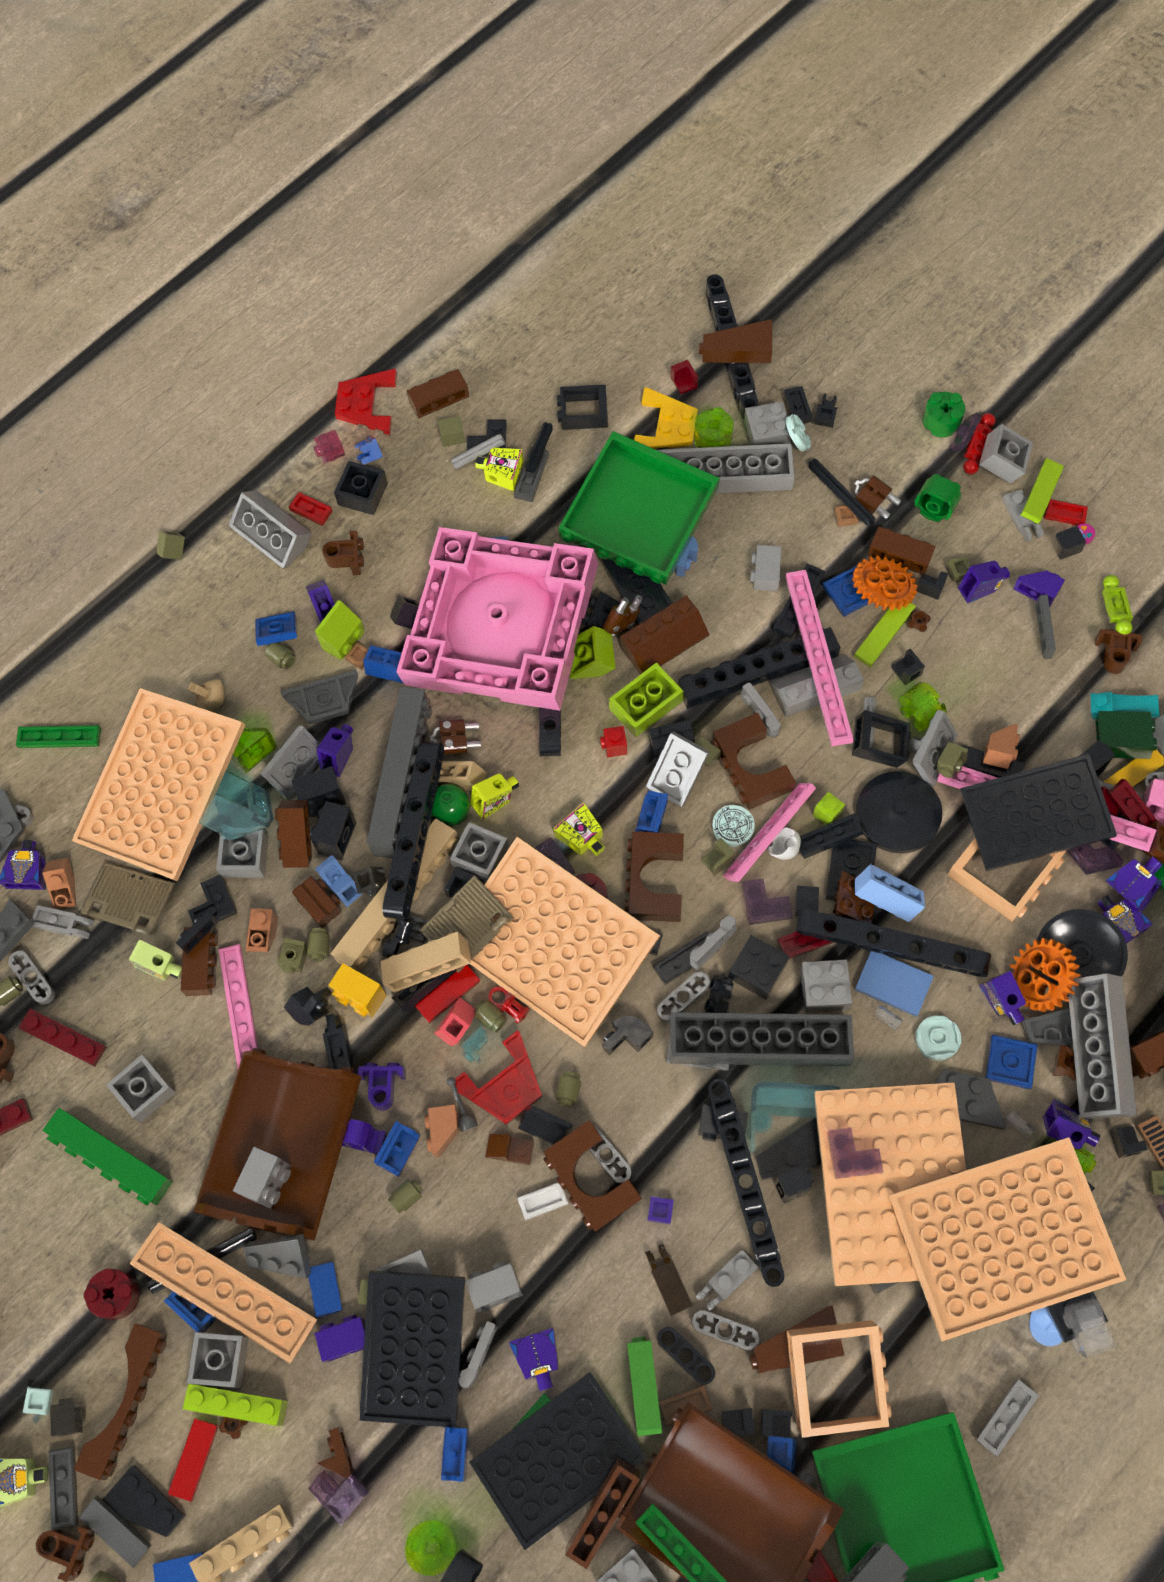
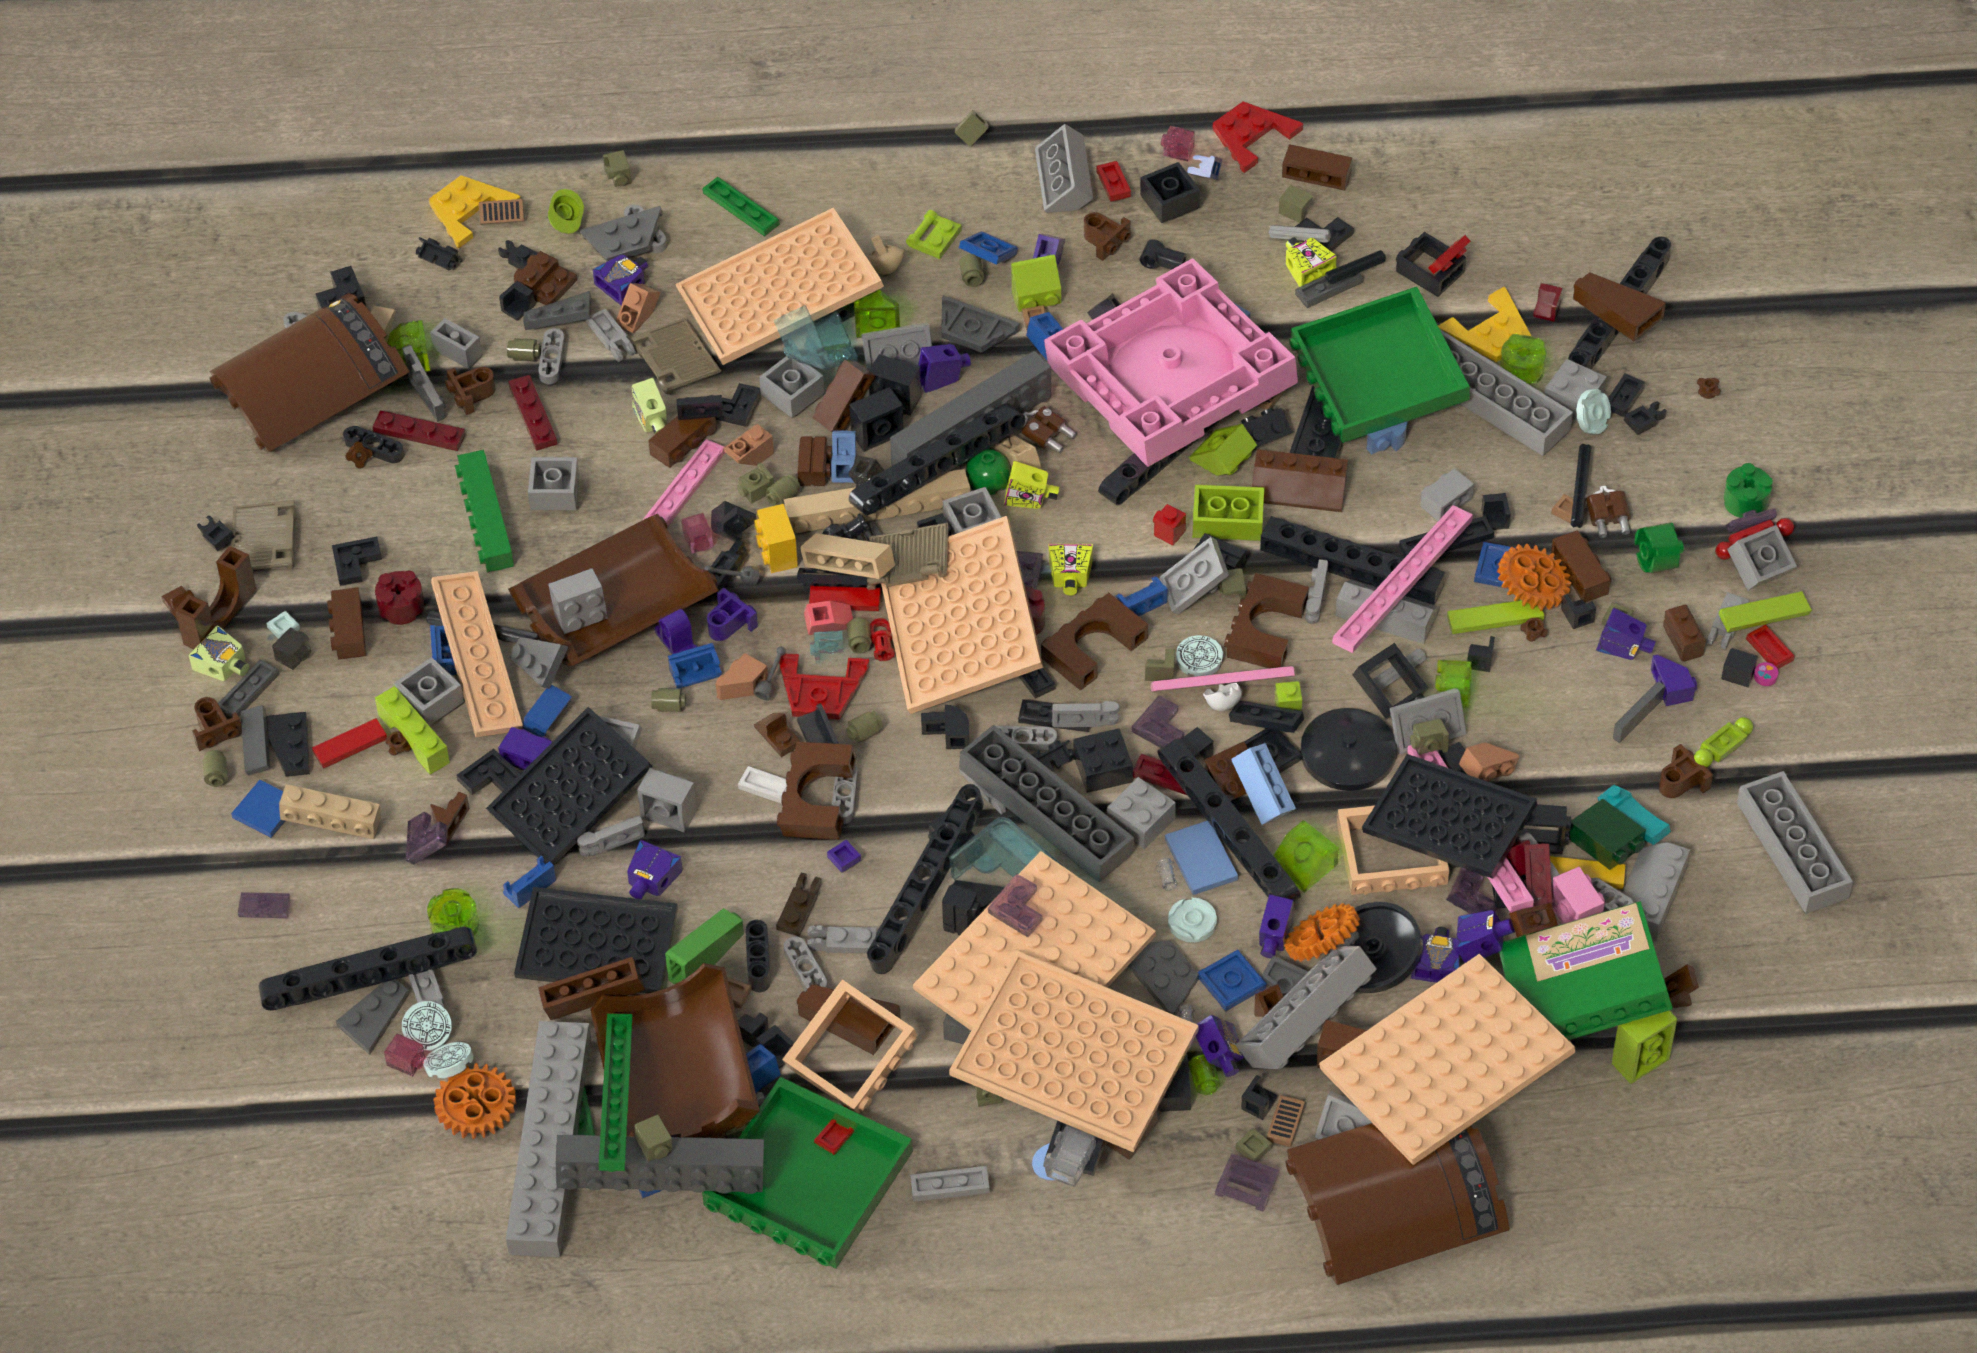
camera: 40 degrees right, 15 degrees down
reddish brown arch [73,1324,167,1480] -> none
reddish brown piece [603,595,643,636] -> none
none -> reddish brown brick [327,587,366,660]
none -> black plate [332,536,382,586]
none -> black plate [456,748,520,795]
none -> clear pink brick [681,513,713,554]
none -> dark grey hinge [704,565,759,585]
none -> red tile [814,1105,854,1155]
none -> lime plate [906,210,962,259]
none -> black piece [1139,239,1187,270]
none -> clear neon green slope [1273,820,1339,893]
none -> red plate [1428,235,1471,274]
none -> black panel [1481,493,1511,530]
none -> reddish brown brick [1663,605,1706,662]
none -> reddish brown plate [1697,378,1721,399]

